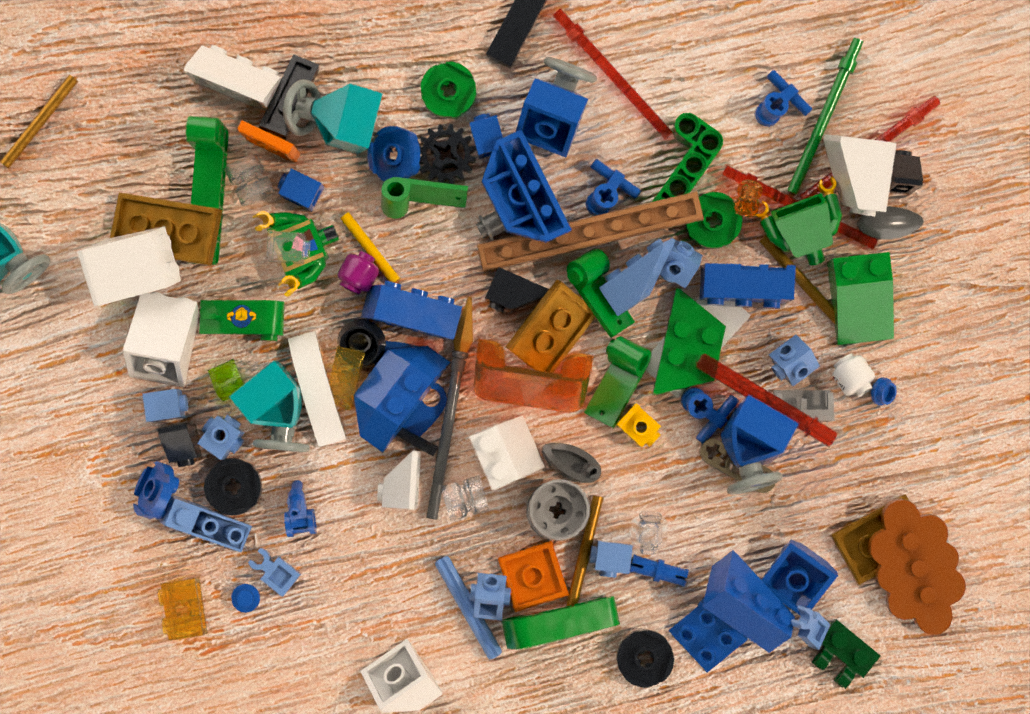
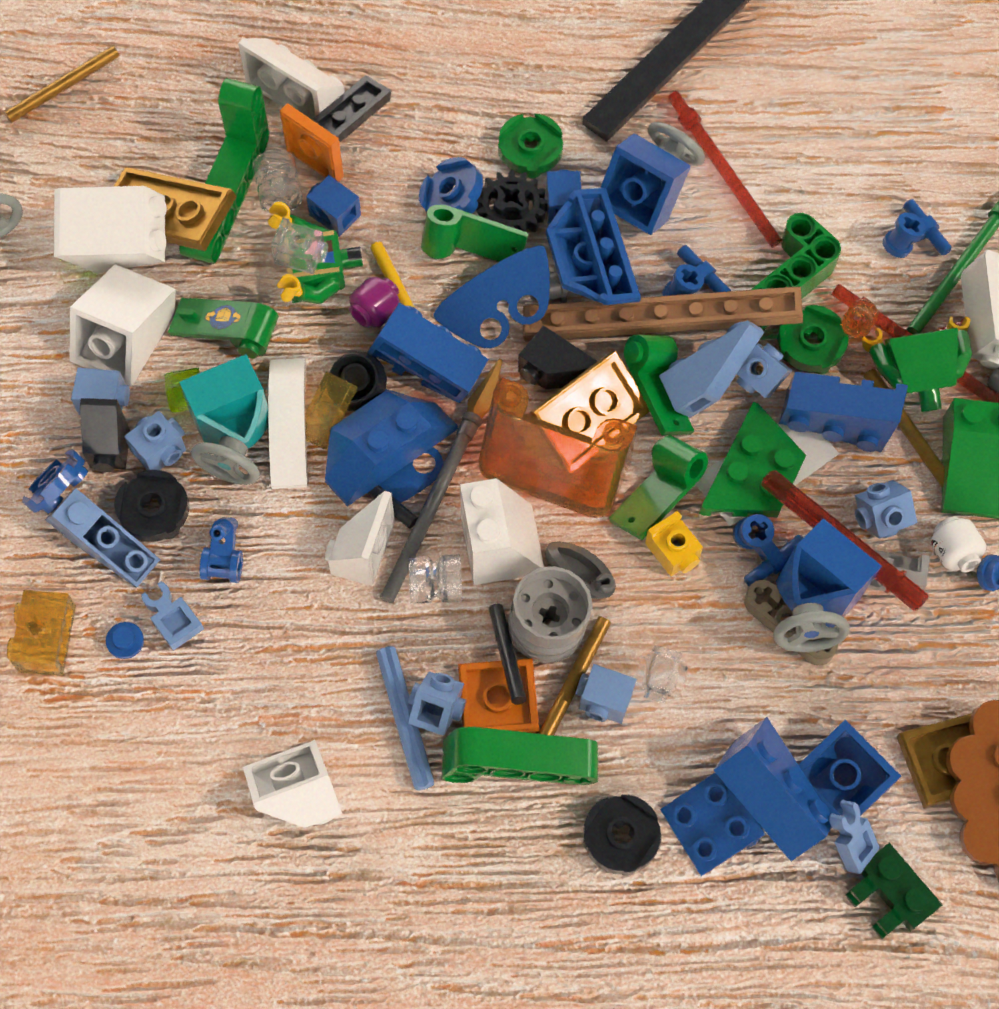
camera: 10 degrees right, 20 degrees down
teal piece [283,79,383,154] -> none
blue pin [630,554,689,587] -> none
none -> blue piece [433,246,550,348]
none -> black bar [489,604,526,705]

